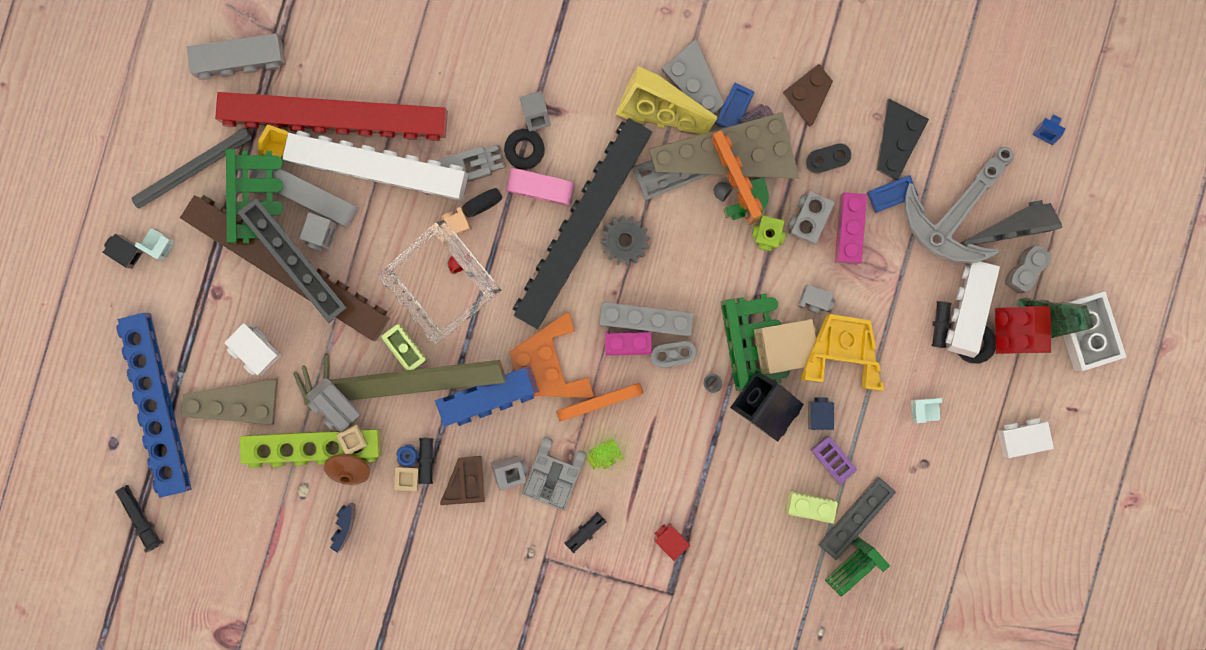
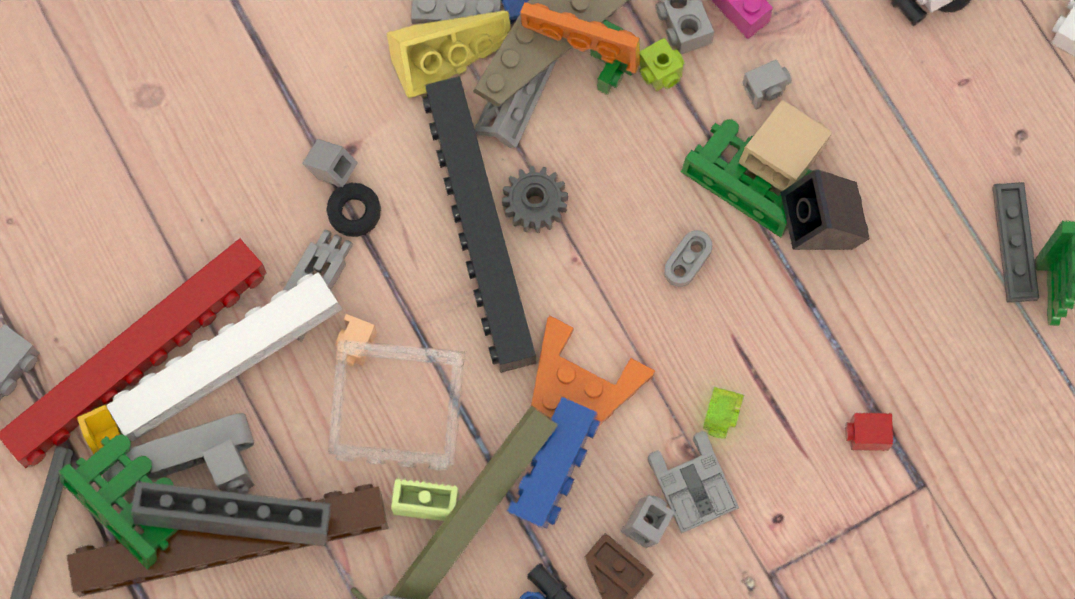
camera: 45 degrees left, 15 degrees down
red hinge [447,255,467,274] -> none
black tyre [462,188,502,217] -> none
bright pink beam [506,168,575,206] -> none
orange beam [556,383,643,422] -> none
black pin [564,512,607,553] -> none
light grey brick [599,302,694,336] -> none
dark pink brick [605,331,652,355] -> none
dark grey hinge [703,374,722,393] -> none
dark grey hinge [713,182,733,202] -> none
yellowish green brick [785,490,838,524] -> none
yellow wing [801,314,884,391] -> none
dark blue brick [808,397,834,430] -> none
medium lavender slope [810,435,857,484] -> none
light aqua panel [911,398,943,423] -> none

